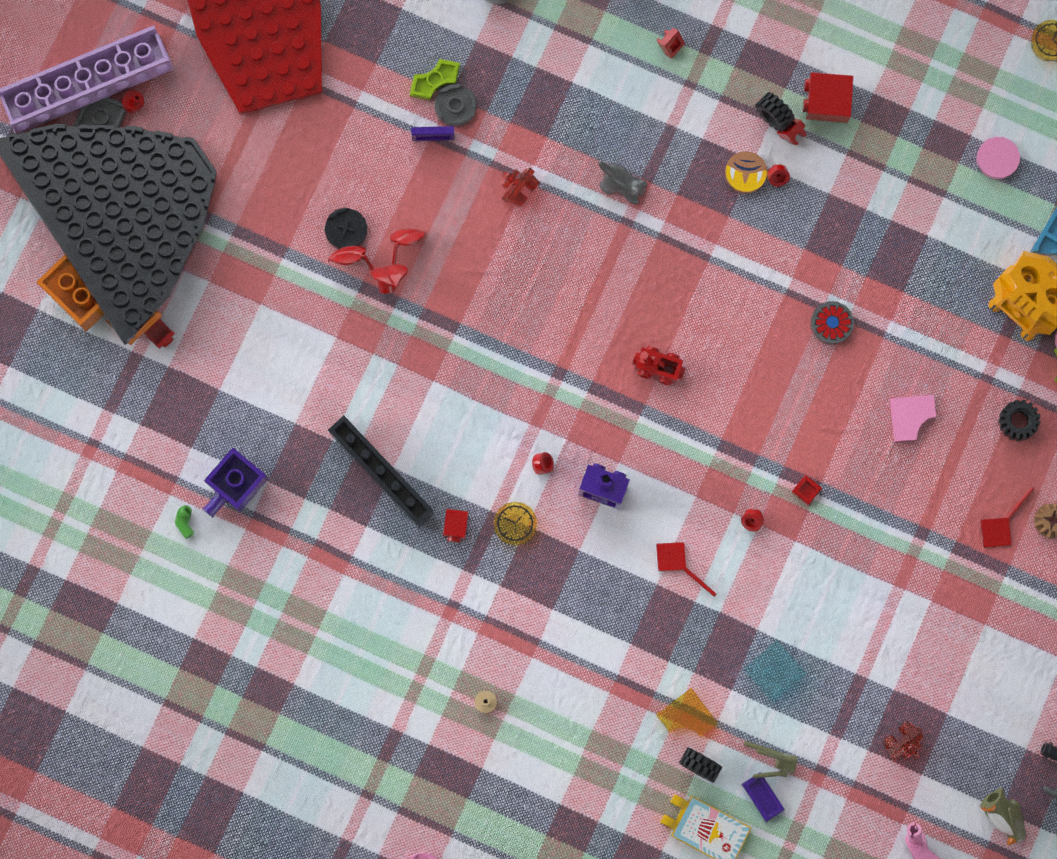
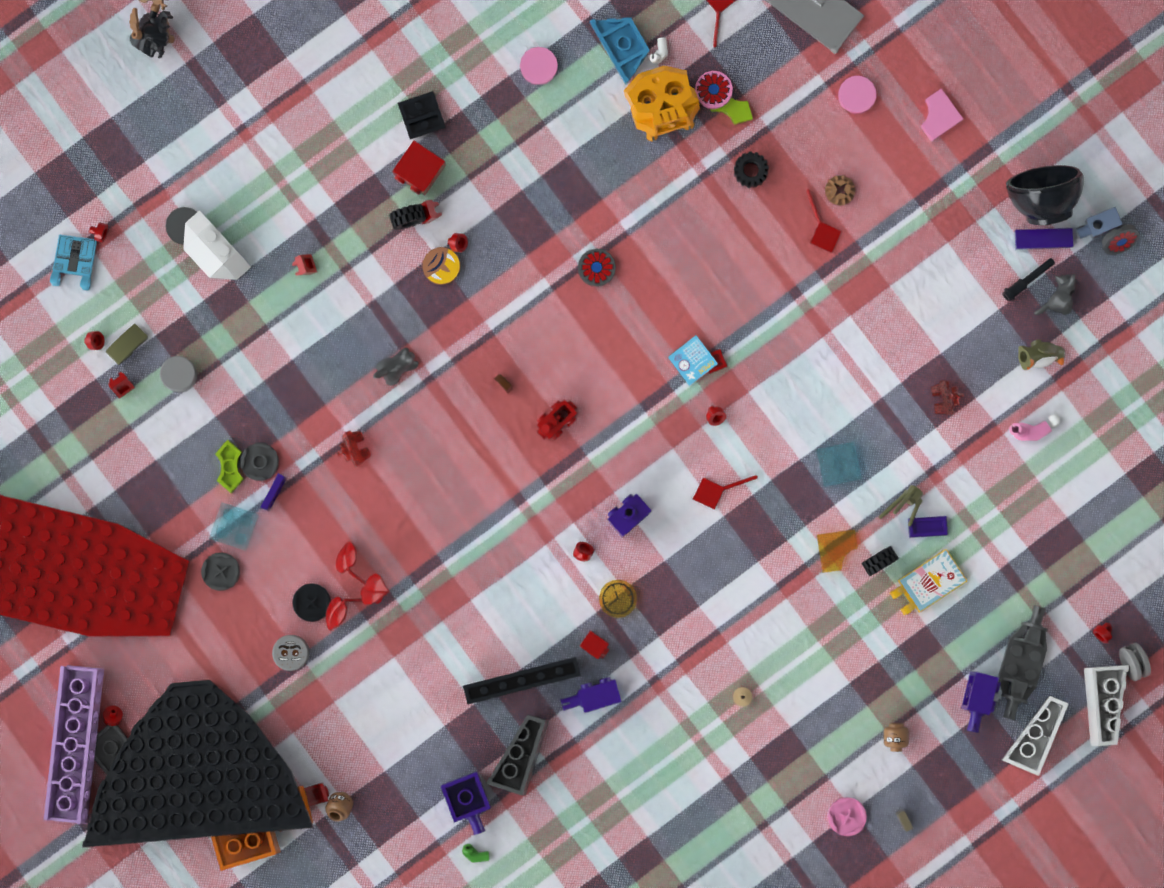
camera: 60 degrees left, 5 degrees up
bright pink tile [890,395,936,442] -> none
none -> dark grey tile [201,553,240,591]
none -> clear light blue plate [209,502,259,551]
none -> light grey head [272,635,310,671]
none -> medium nougat head [325,792,353,821]
none -> black slope [398,91,446,140]
none -> dark grey wedge [486,715,549,796]
none -> reddish brown tile [494,374,513,393]
none -> dark purple brick [560,676,622,713]
none -> medium azure sticker [668,335,718,386]

